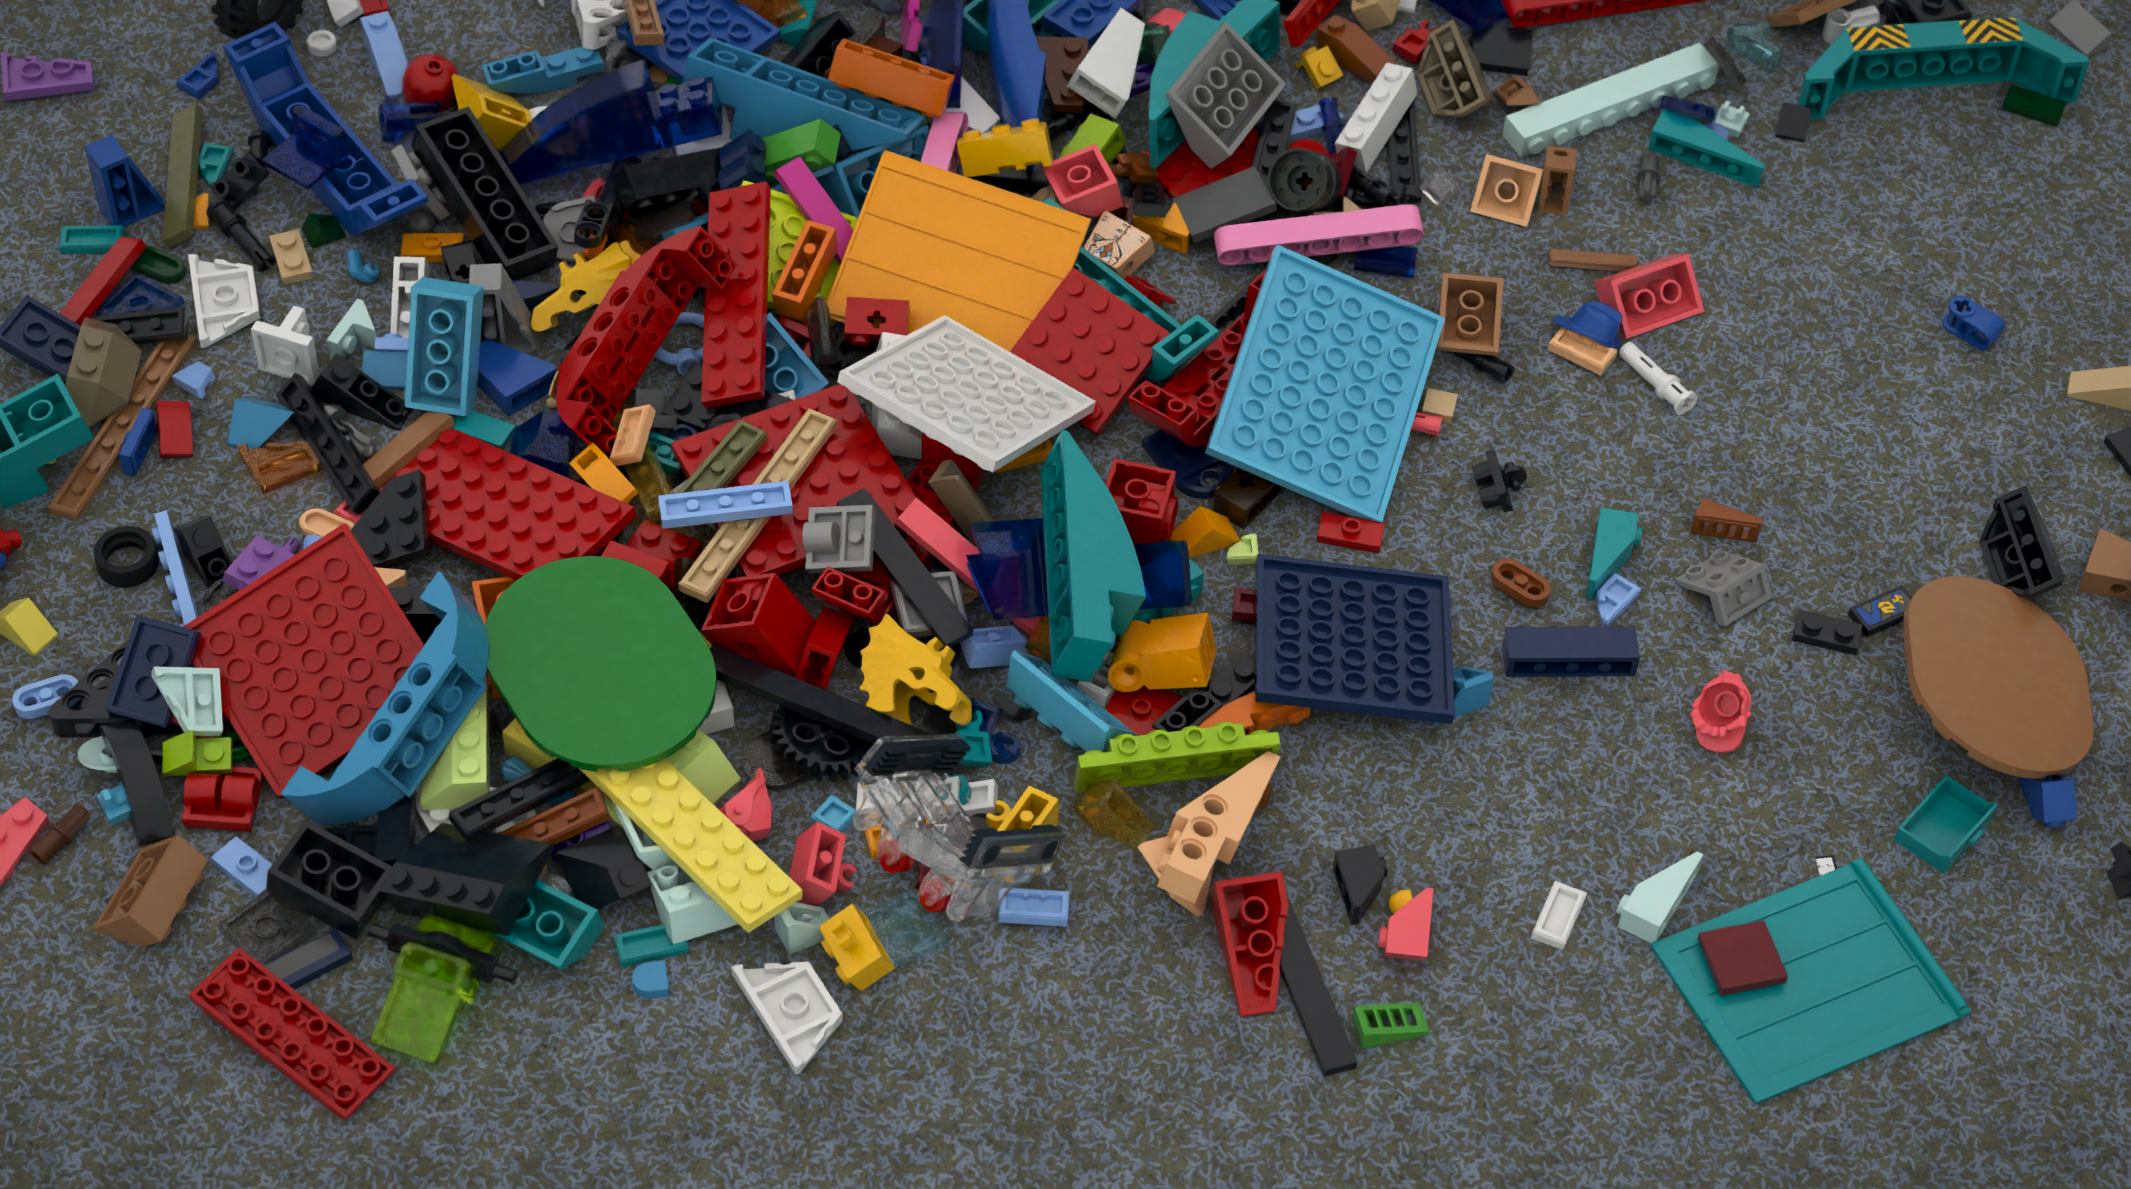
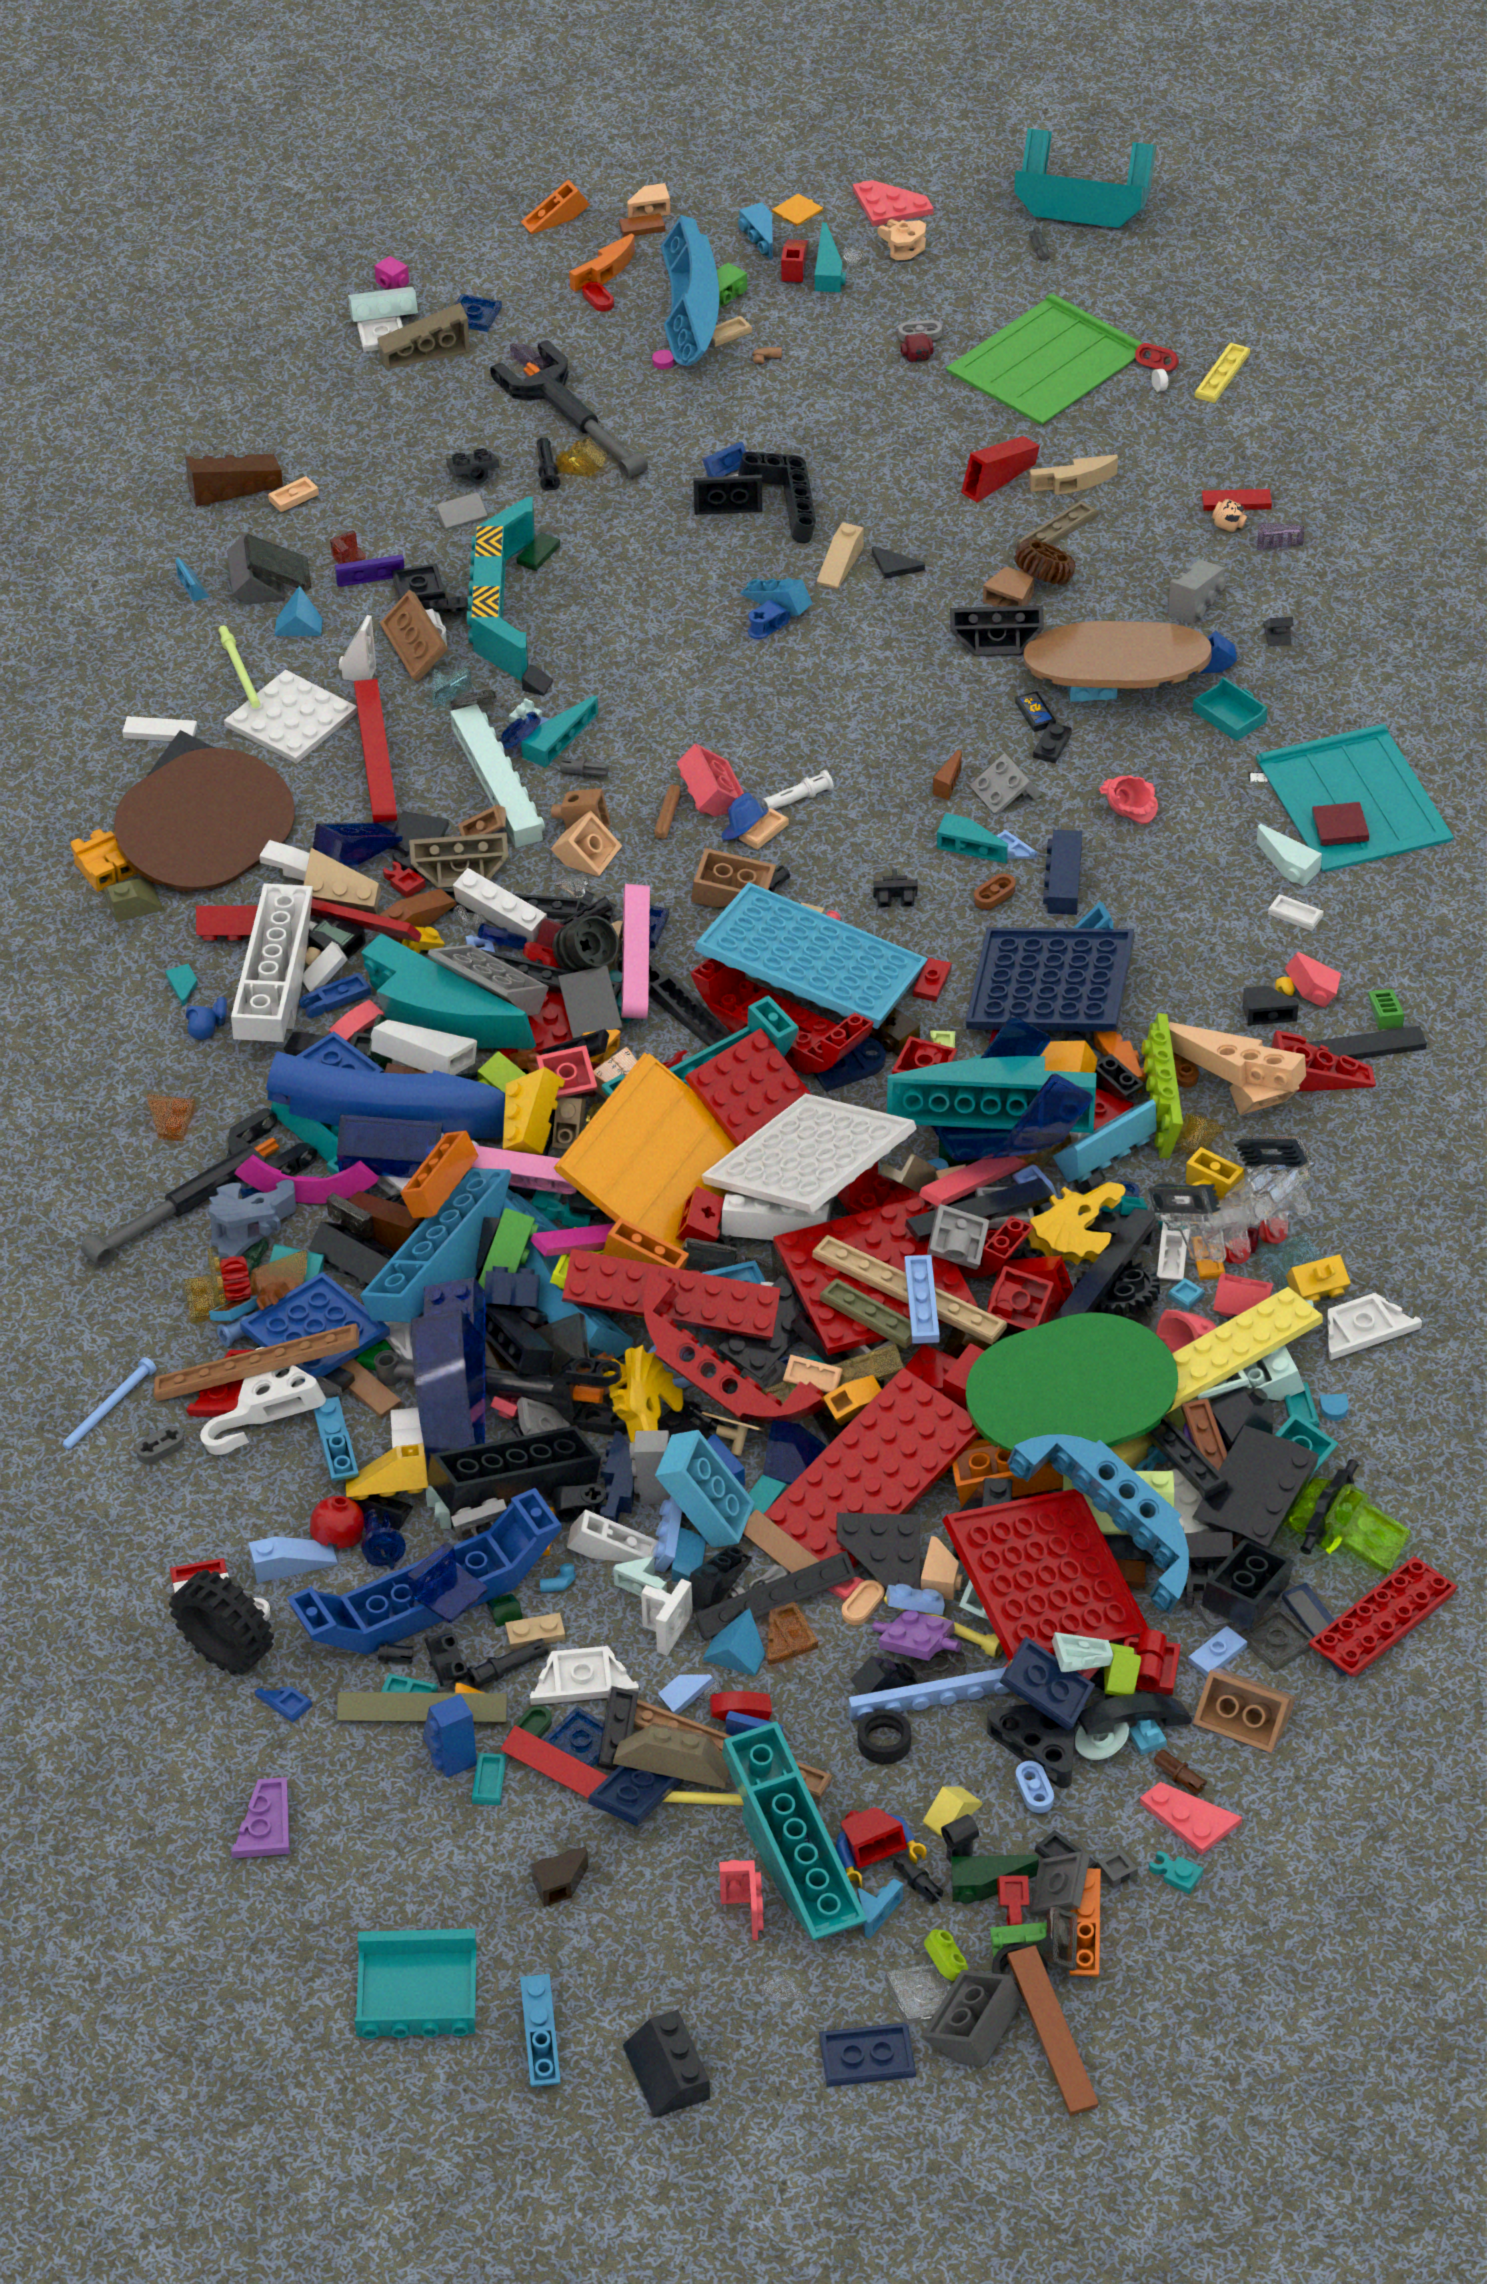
camera: 80 degrees left, 5 degrees down
none -> dark azure slope [740,578,813,616]

